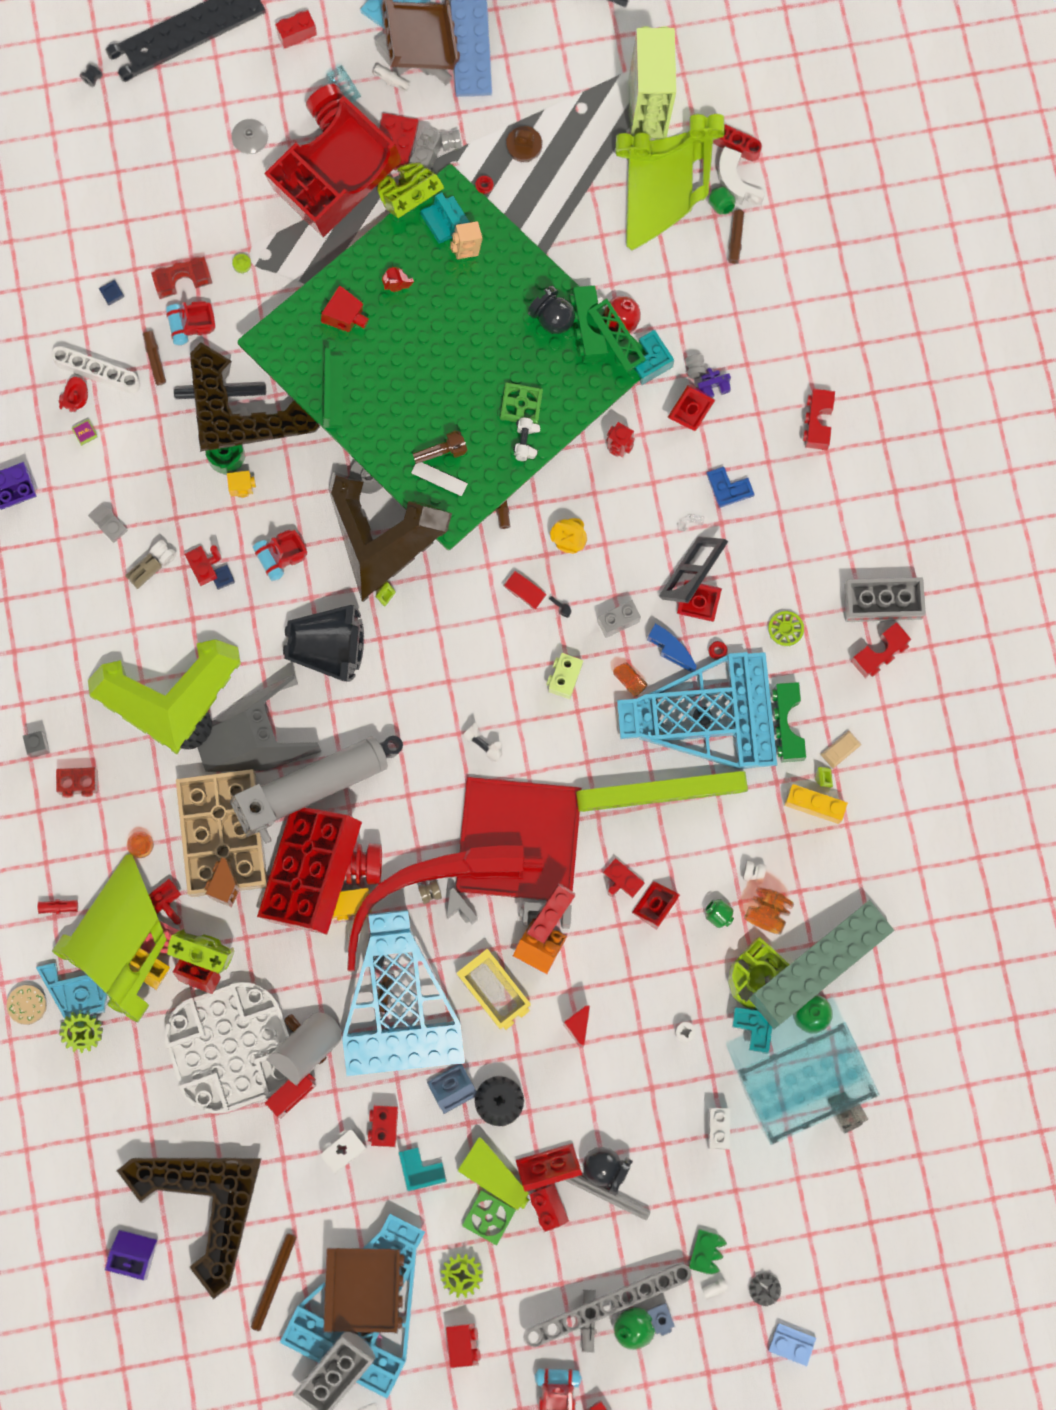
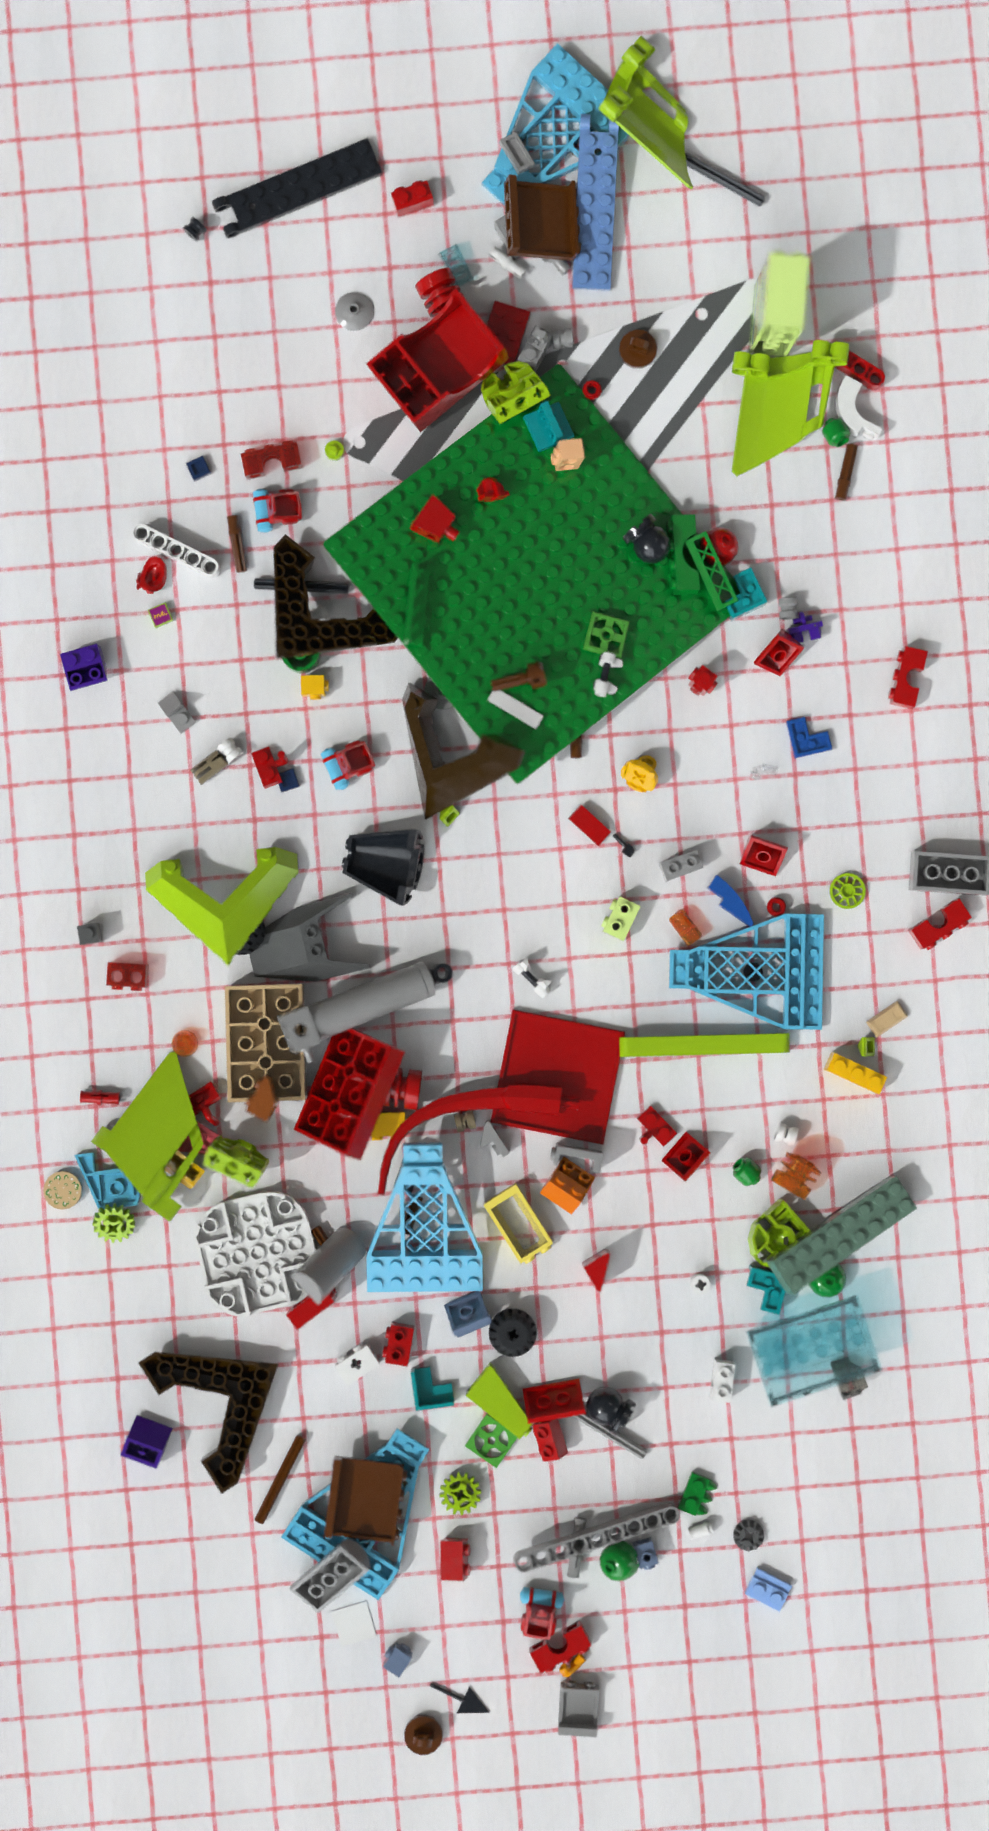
camera: 10 degrees right, 10 degrees up
red brick [173,959,221,994] -> none
plate [527,884,575,943] -> none
black window [659,537,728,603] -> none
green arch [772,682,806,763] -> none

